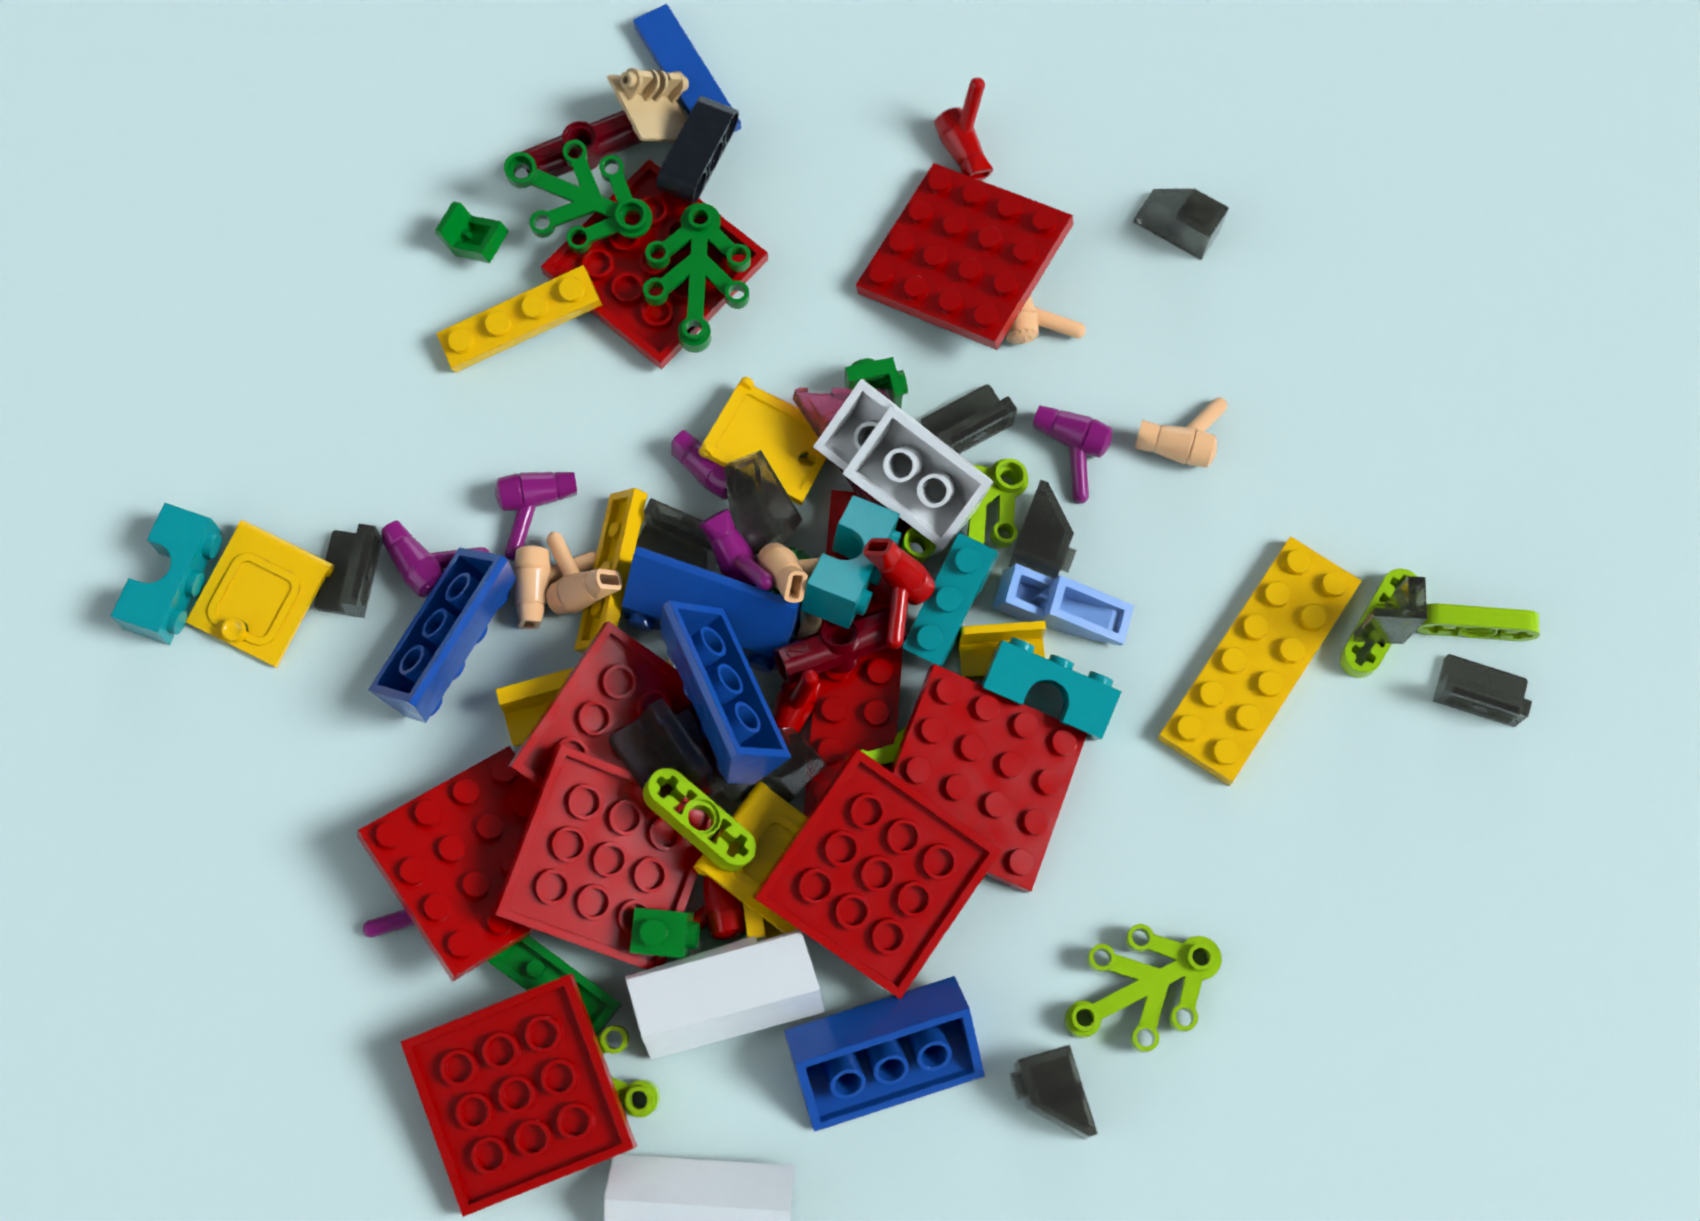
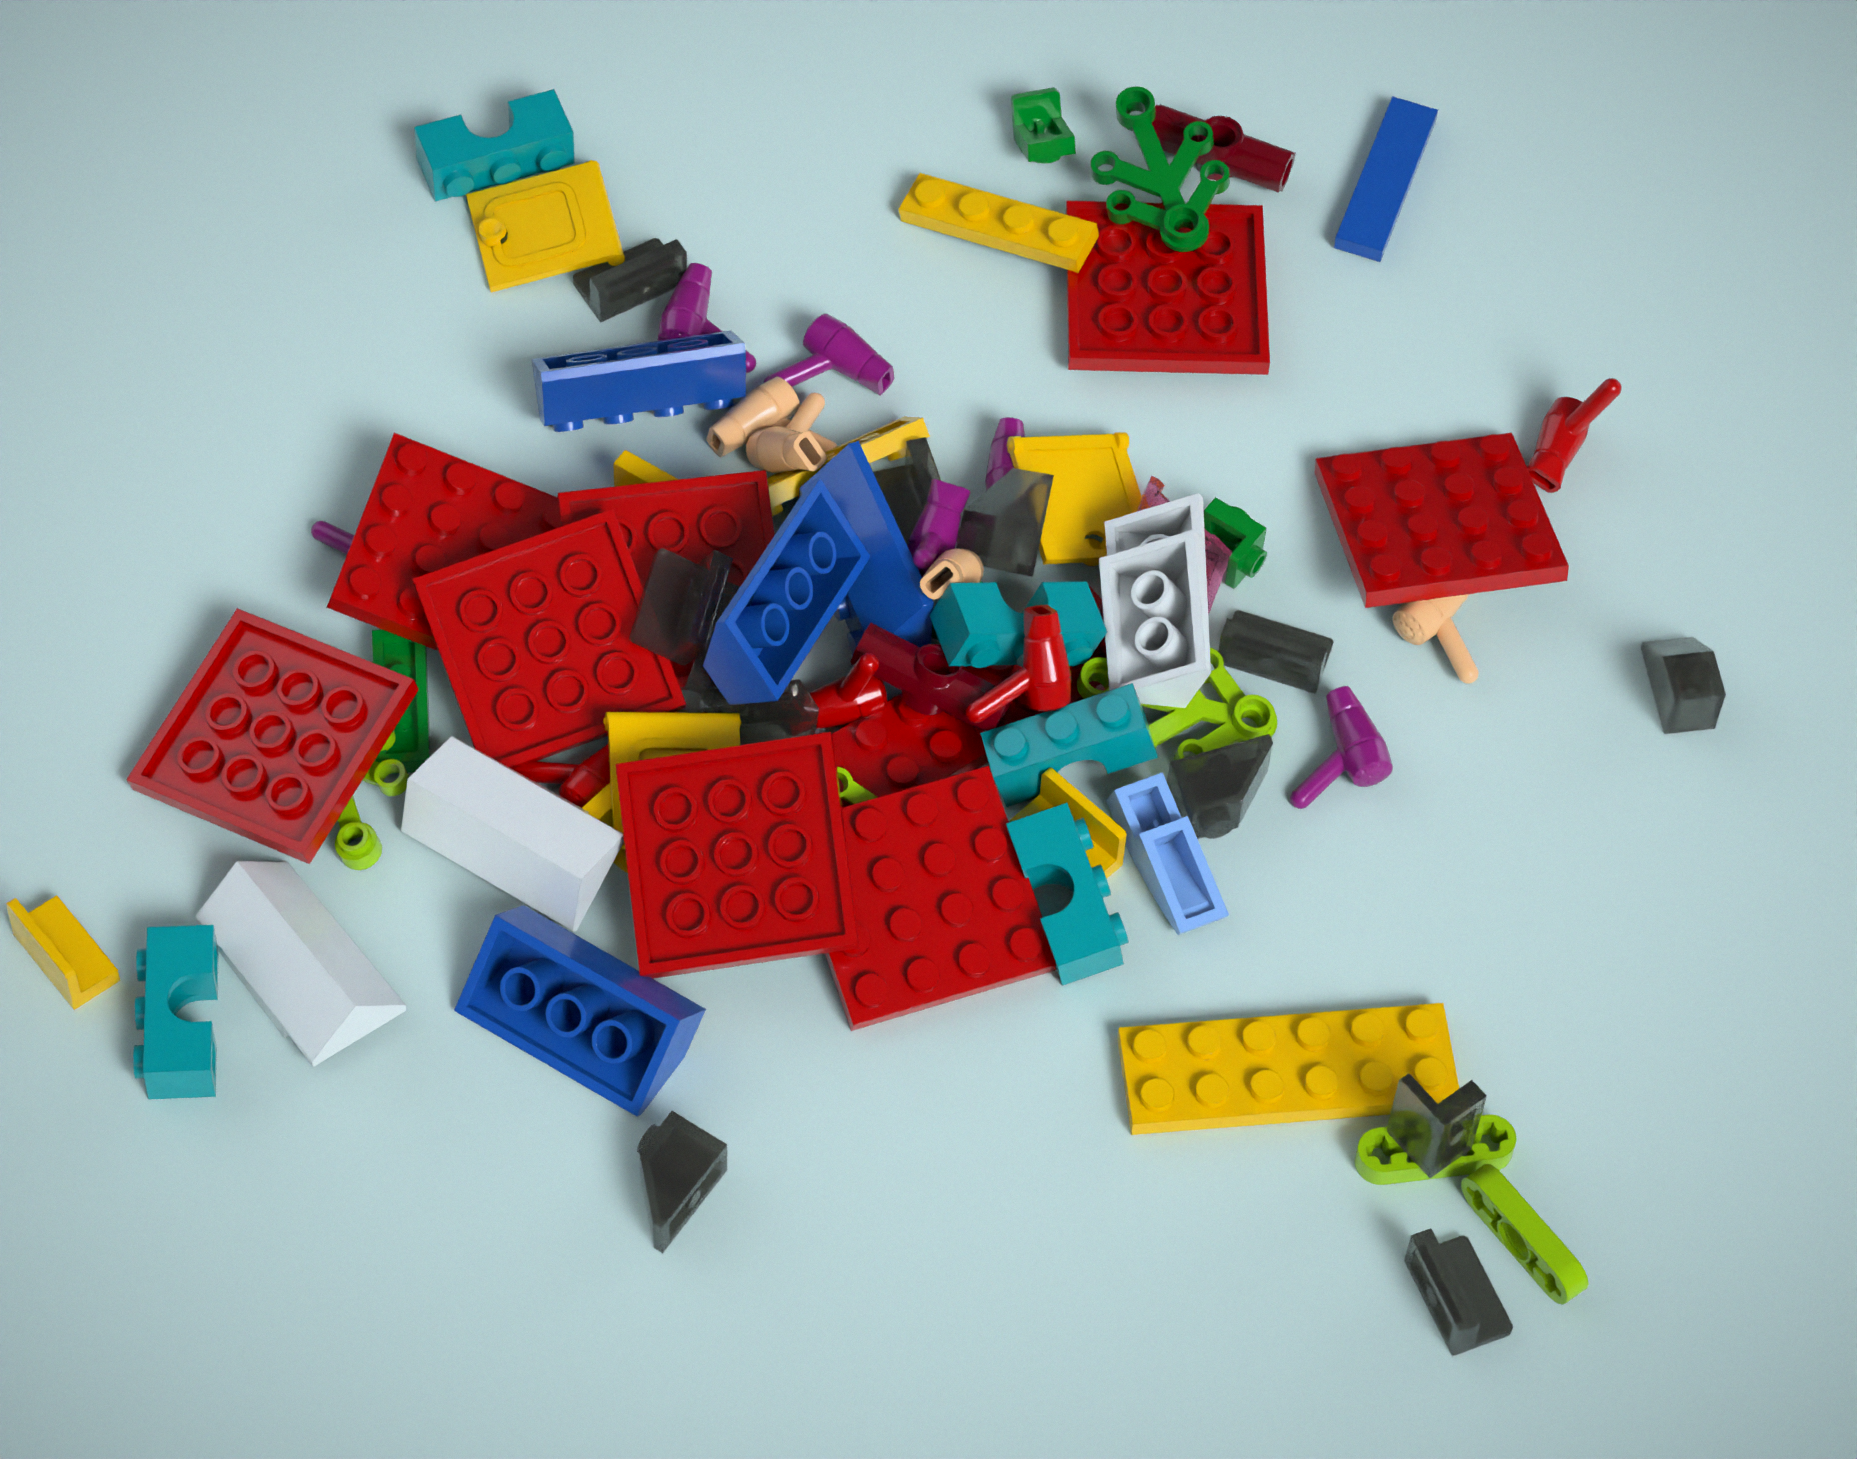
camera: 50 degrees right, 15 degrees down
tan hinge [607,68,689,142] -> none
green bracket [630,907,700,958] -> none
green plant [643,203,751,353] -> none
lime beam [643,768,756,872] -> none
black beam [656,96,739,204] -> none
lime plant [1064,924,1222,1053] -> none
light nougat piece [1135,398,1227,468] -> none

